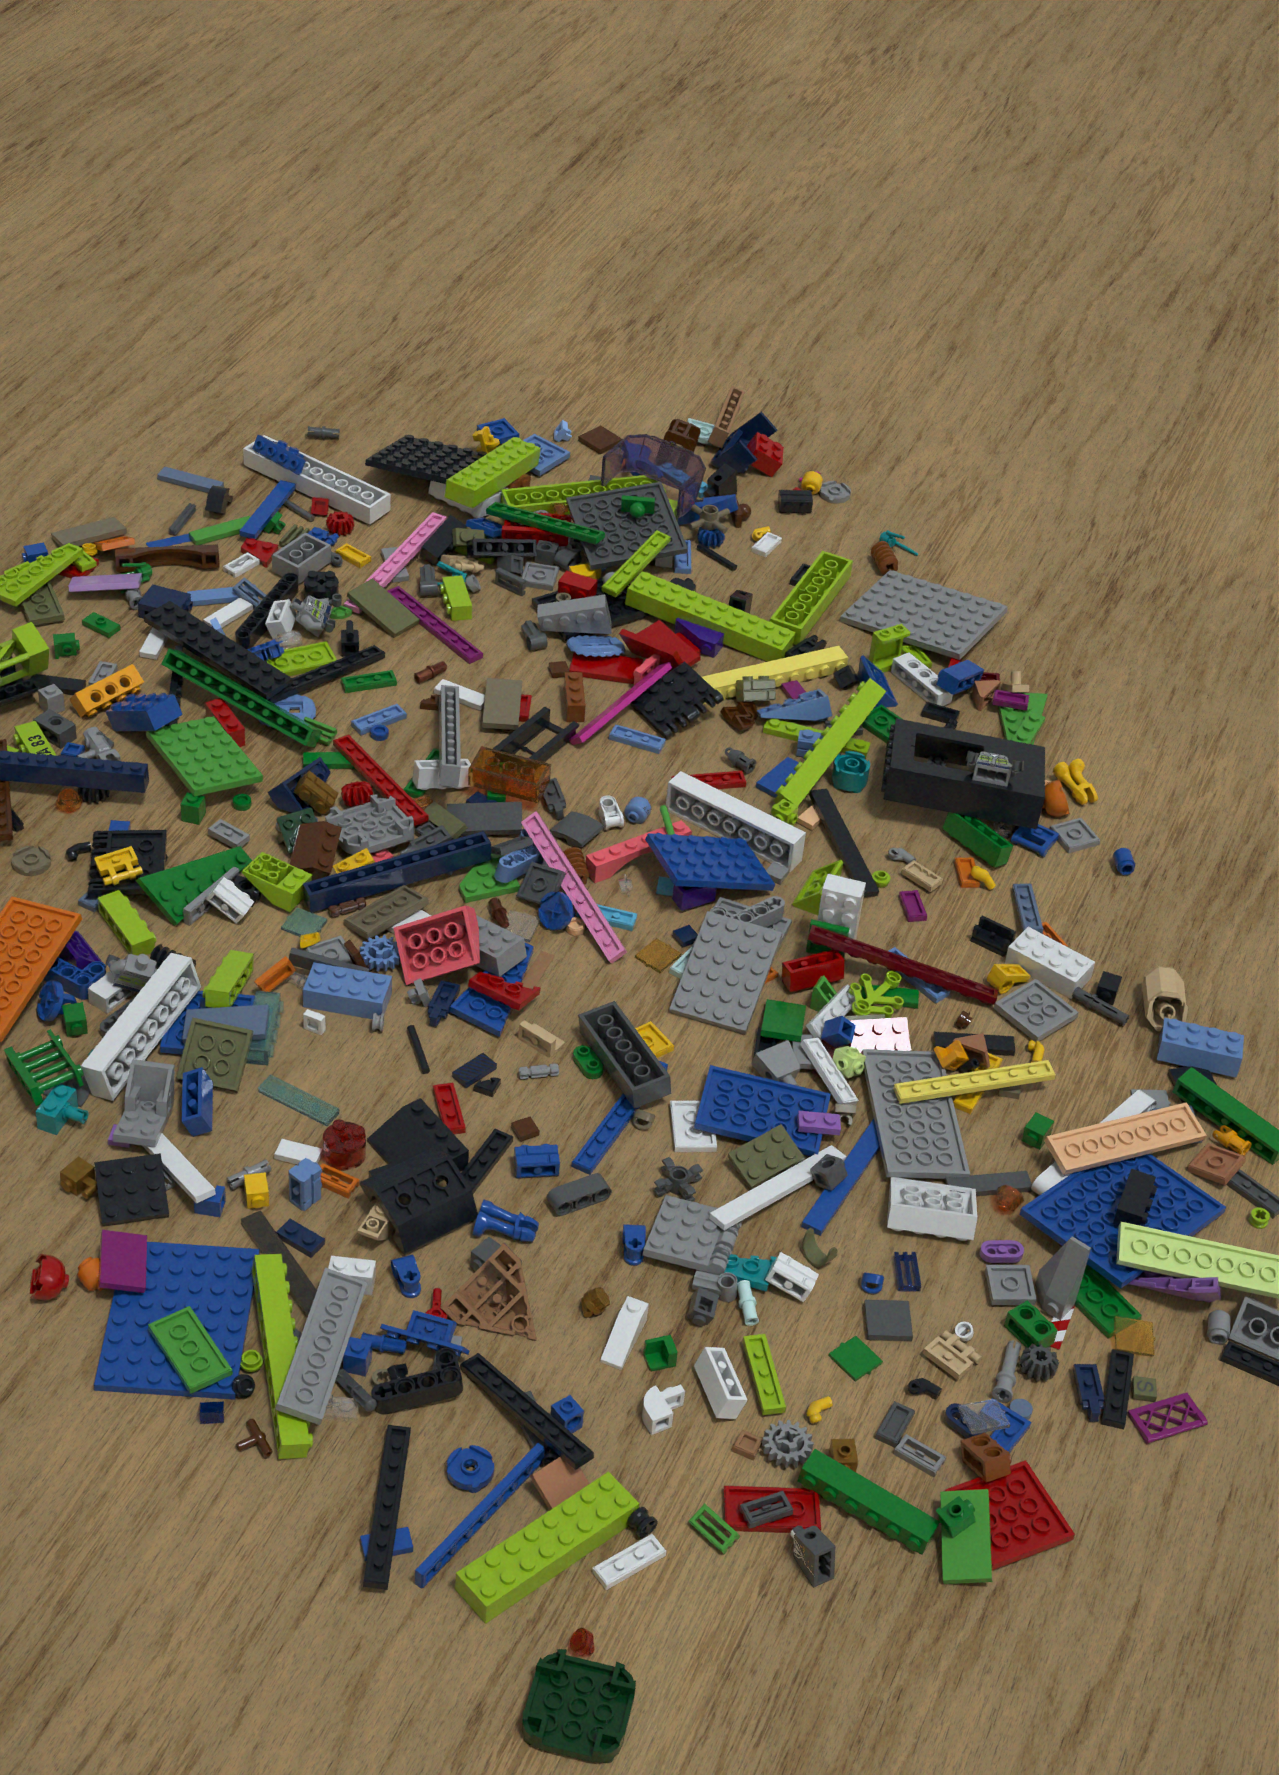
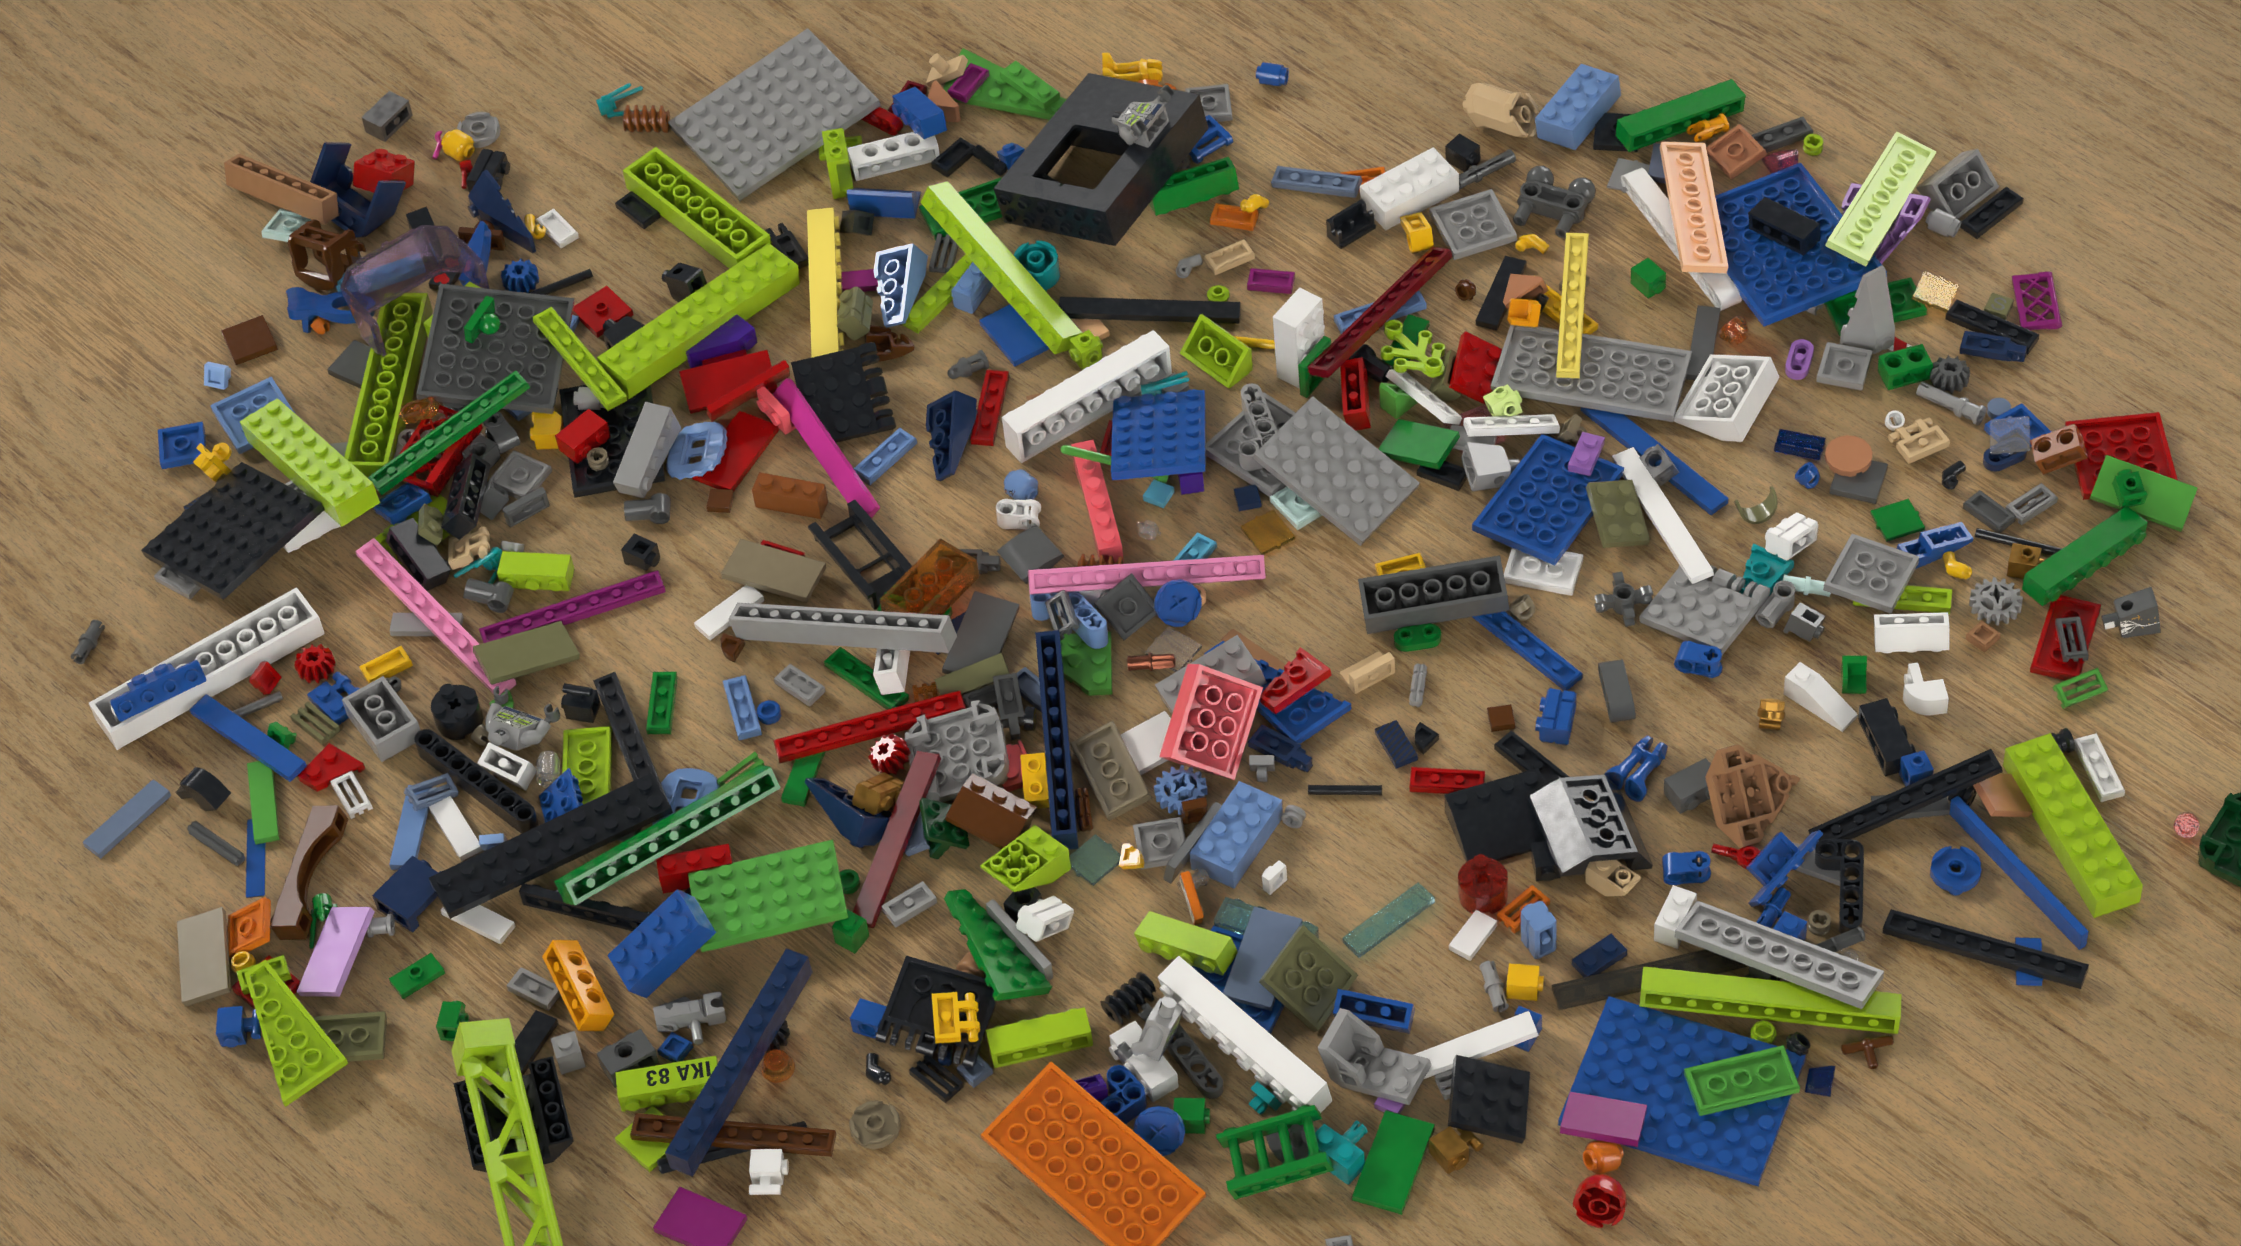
camera: 60 degrees left, 10 degrees up
black tile [387,1363,408,1381] -> none
copper axle [414,661,447,684] -> none
dark tan bar [688,504,730,534] -> none
blue brick [821,1016,856,1048] -> none
none -> flat silver brick [361,91,413,142]
none -> dark blue wedge [468,170,536,253]
none -> red plate [573,286,634,338]
none -> black brick [621,533,660,571]
none -> light grey plate [774,664,826,707]
none -> dark red tile [853,751,941,928]
none -> black tile [909,1055,964,1103]
none -> dark blue wedge [926,390,977,481]
none -> teal plant [1141,371,1190,396]
none -> black piece [1347,344,1394,384]
none -> green tile [1352,1110,1435,1215]
none -> dark grey piece [1513,166,1596,238]
none -> clear pink slope [1762,149,1799,174]
none -> light grey plate [1823,534,1919,614]
none -> nougat tile [1825,435,1873,477]
none -> black brick [1858,698,1916,777]
none -> blue slope [1896,522,1974,569]
none -> black bar [1975,528,2063,556]

